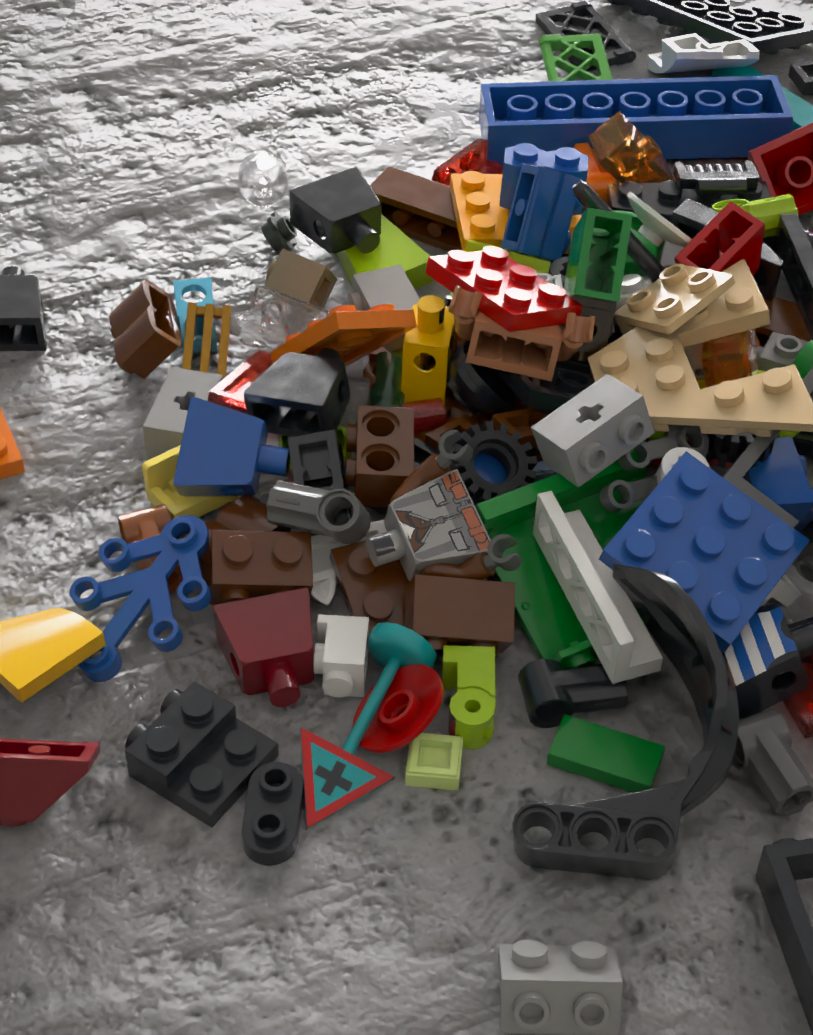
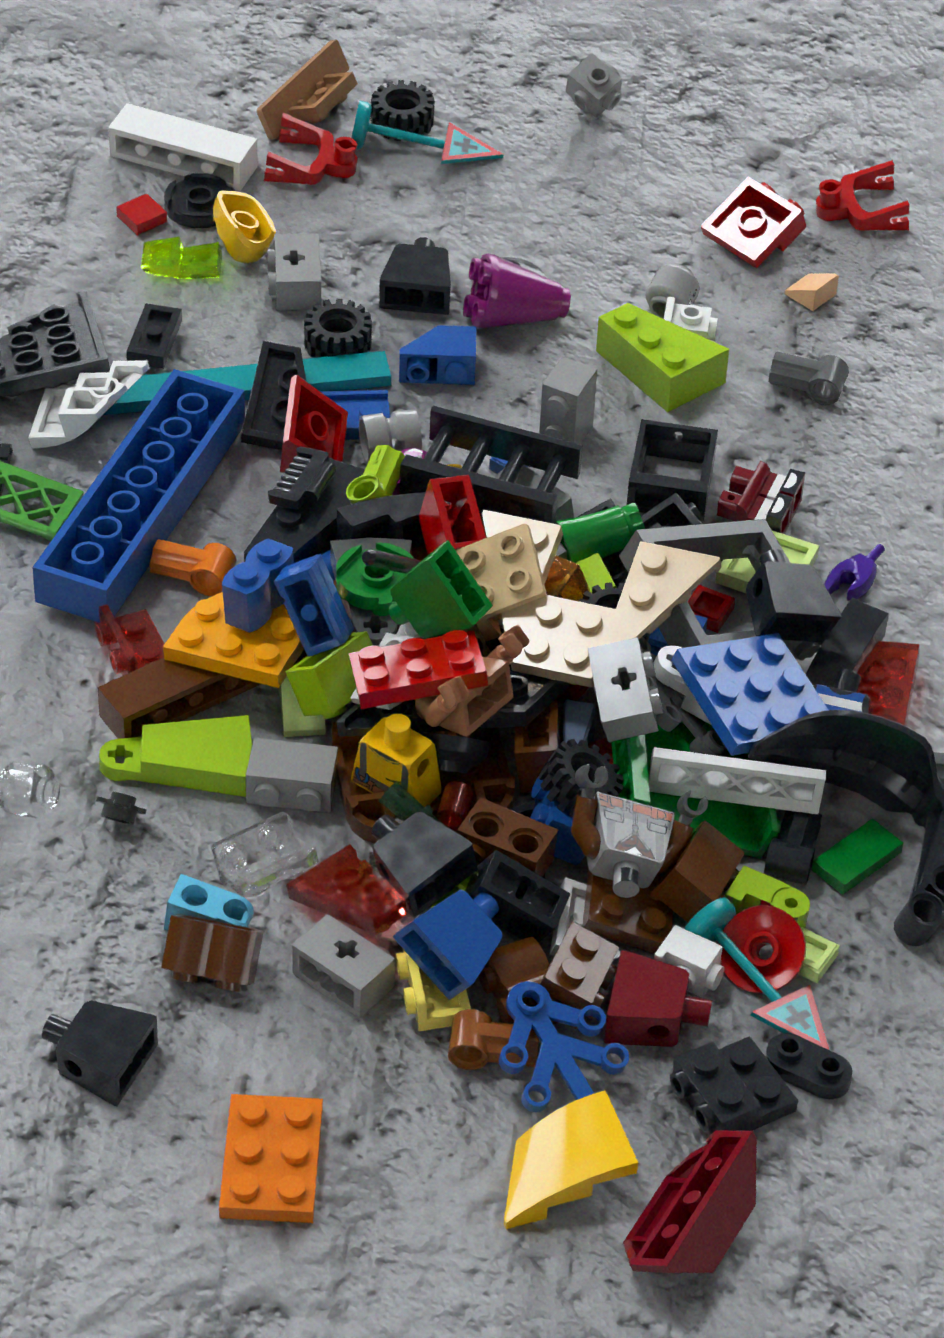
camera: 65 degrees left, 0 degrees up
pearl gold tile [182,302,232,393] -> none
dark tan brick [265,248,337,316] -> none
dark grey piece [266,480,371,544] -> none
orange plate [270,304,417,366] -> none
black torso [289,166,382,254] -> none
clear orange brick [589,111,675,183] -> none
white dish [627,192,692,247] -> none

